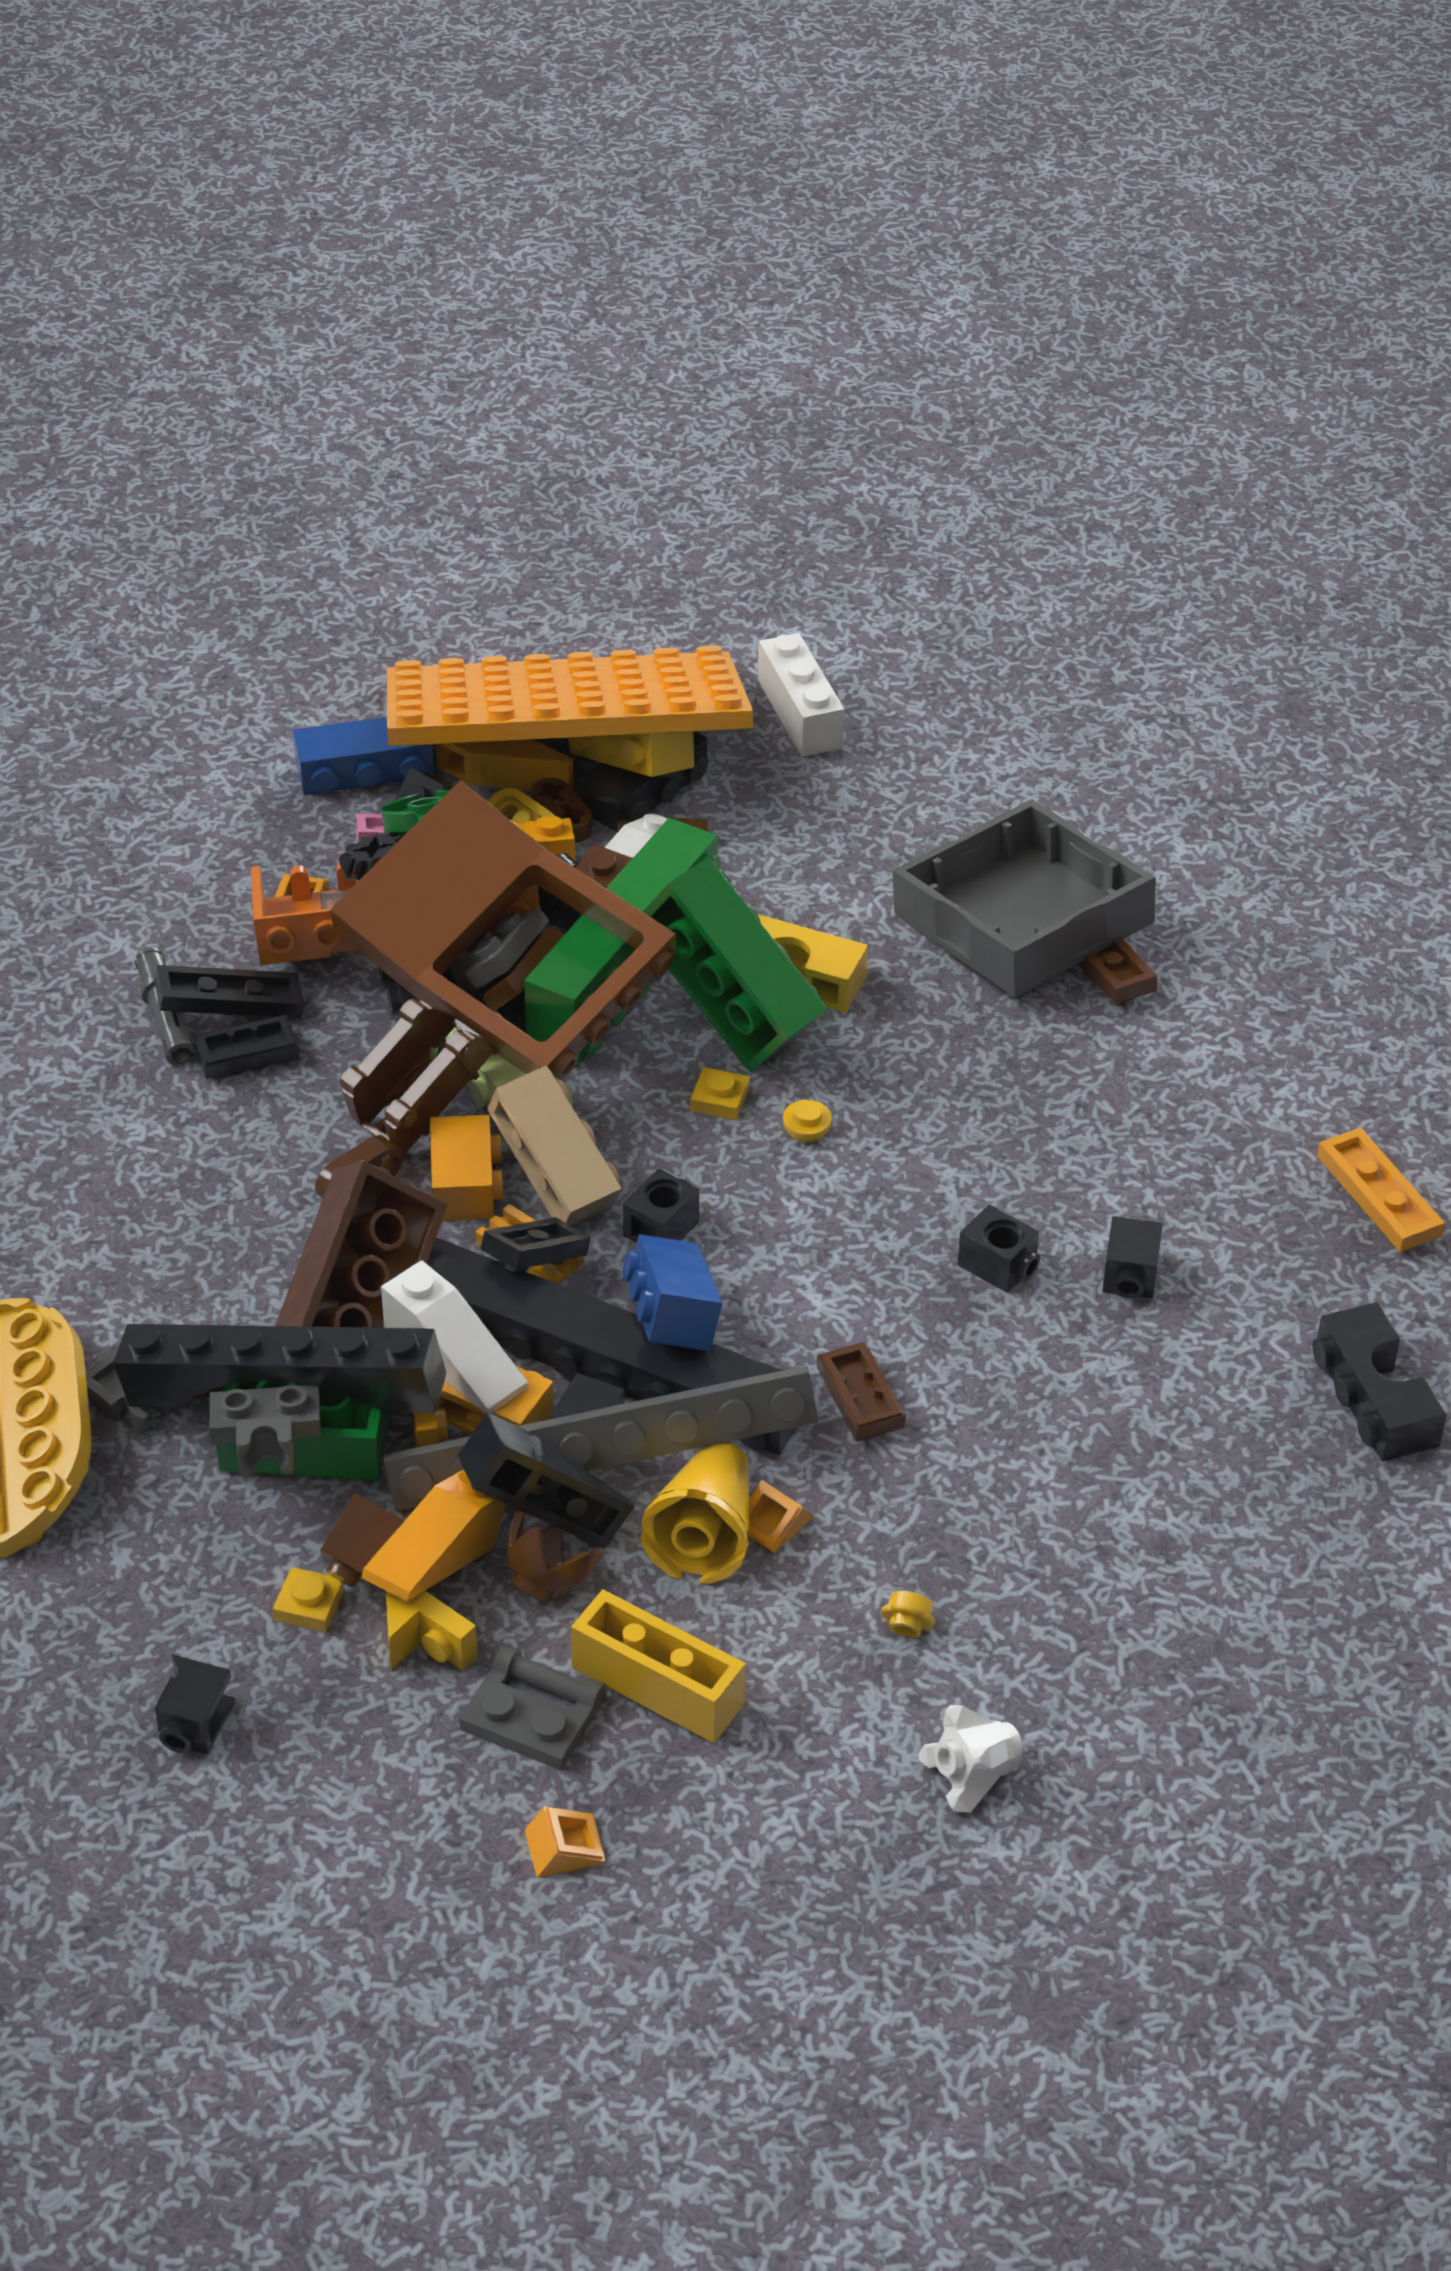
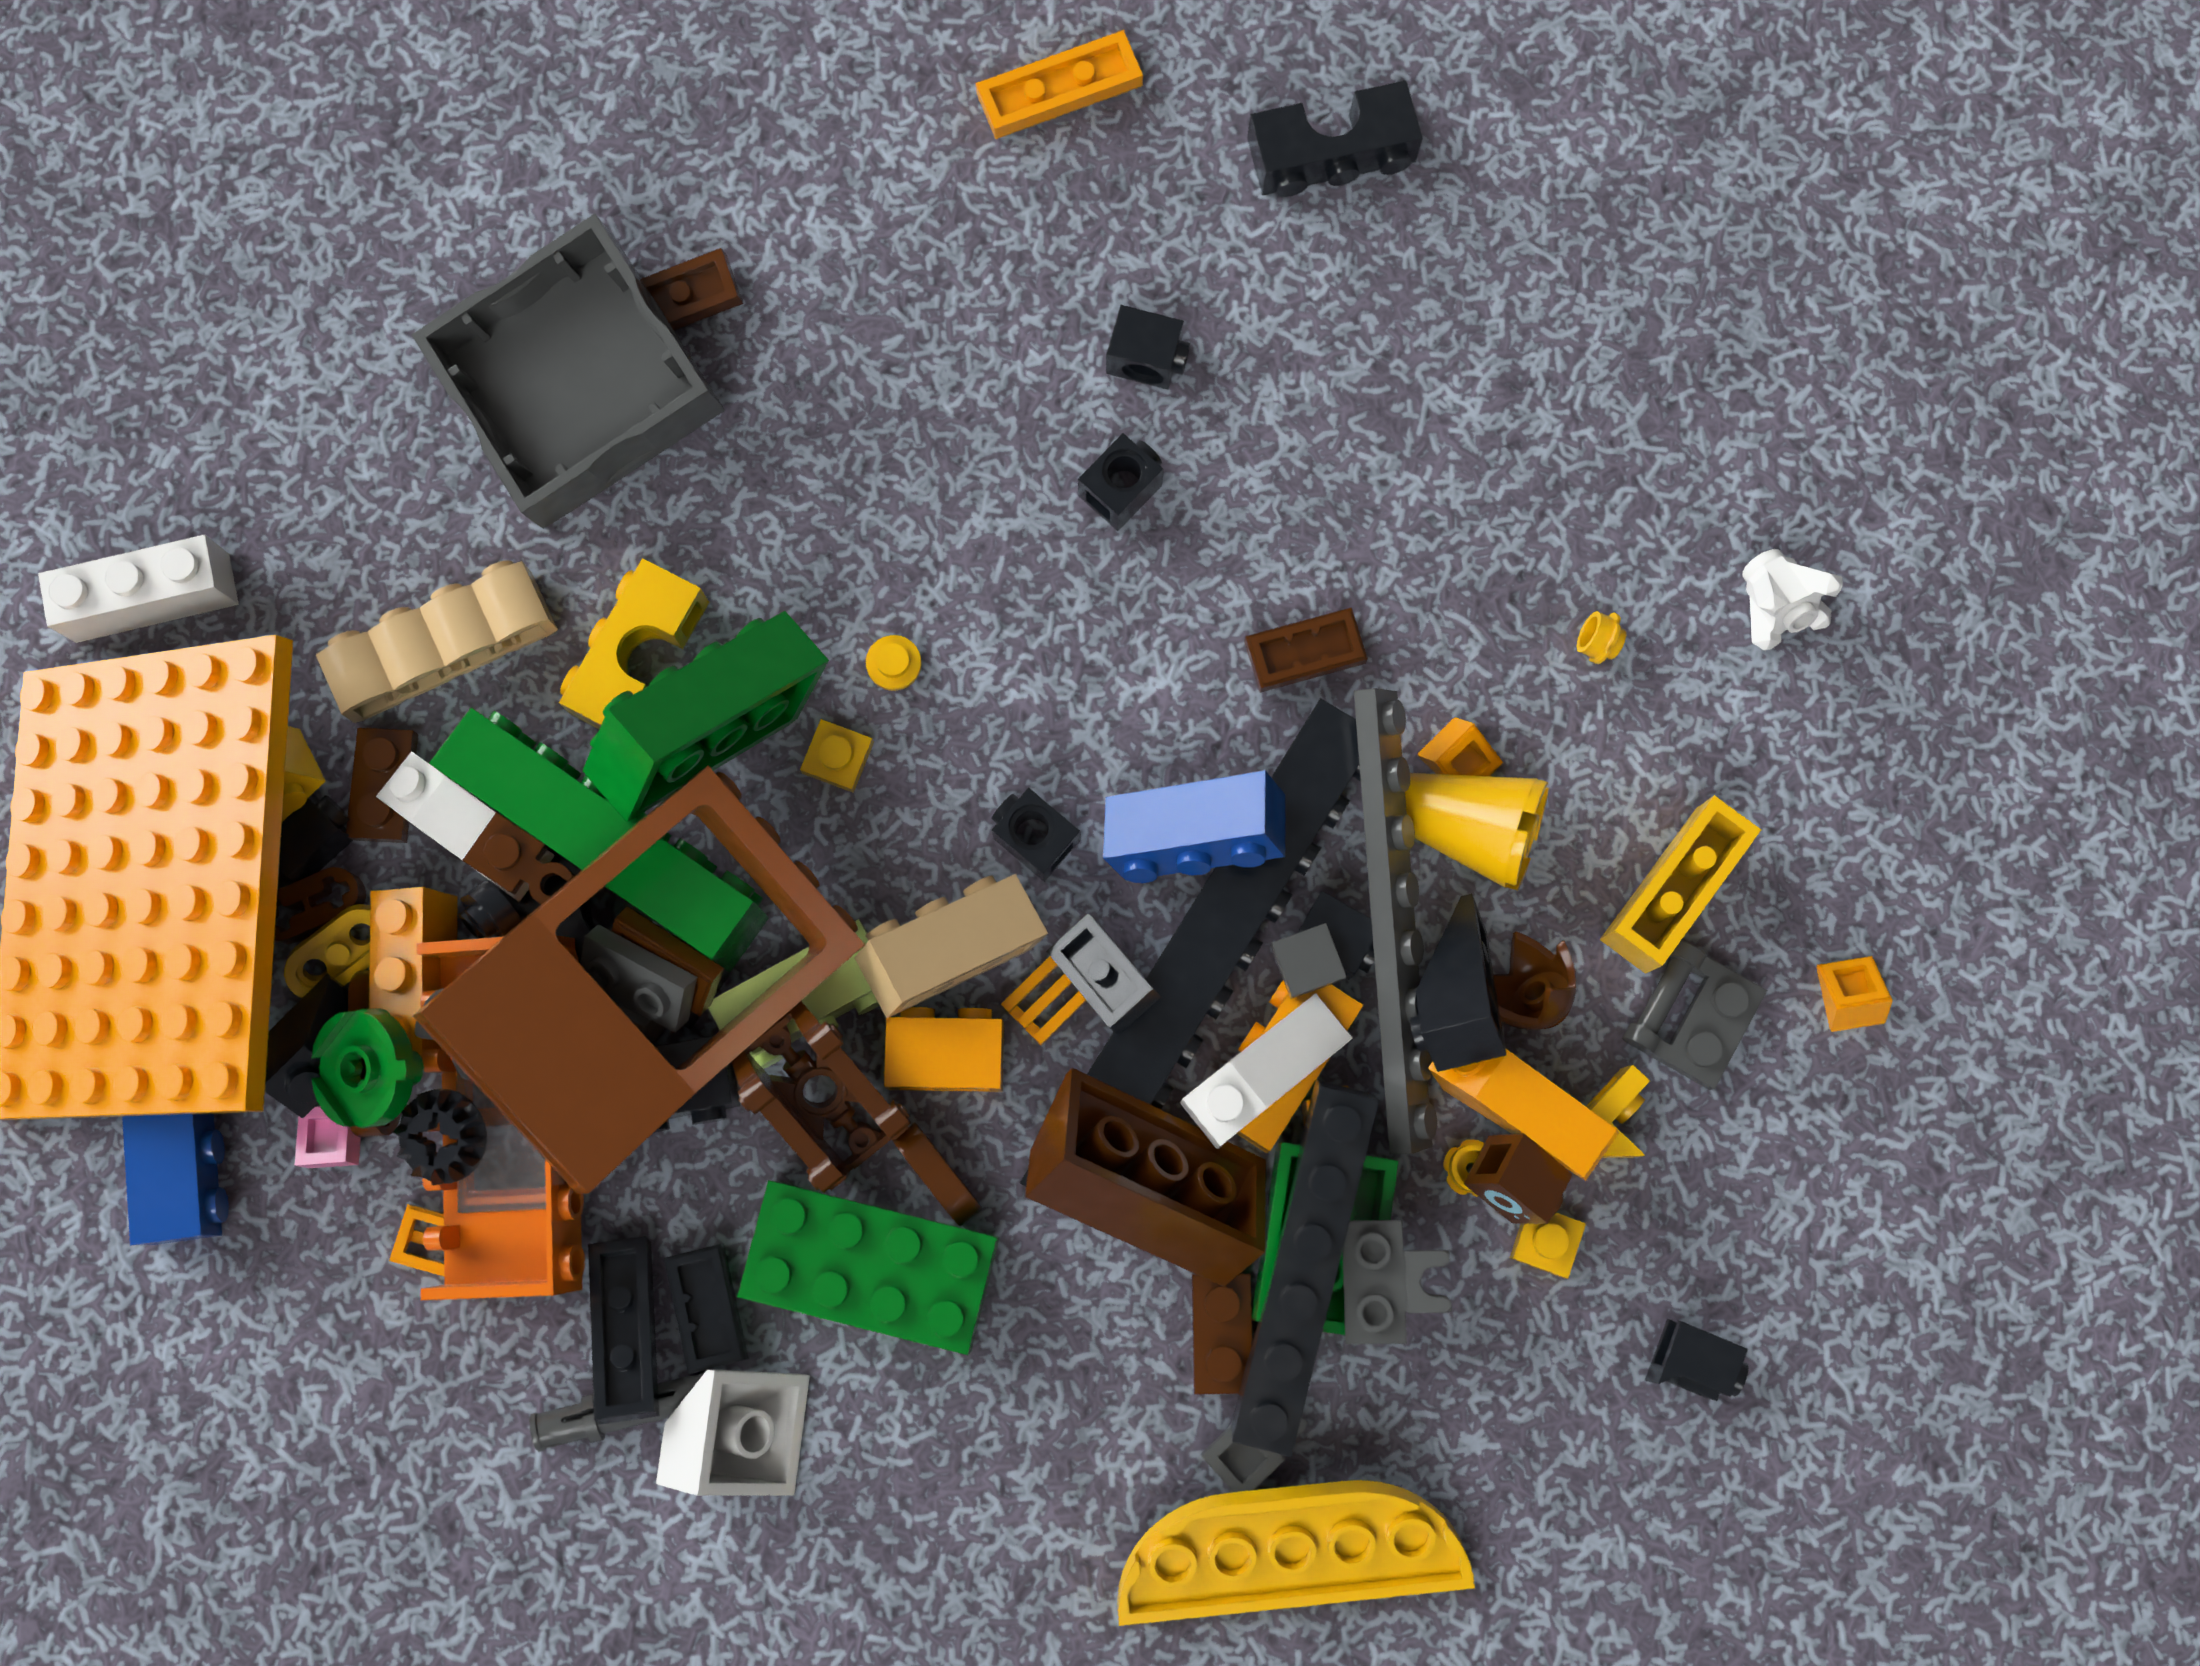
camera: 85 degrees left, 35 degrees up
none -> tan brick [316,560,558,723]
none -> white slope [656,1370,810,1496]
none -> green brick [737,1180,1000,1355]
none -> dark grey tile [1270,923,1347,999]

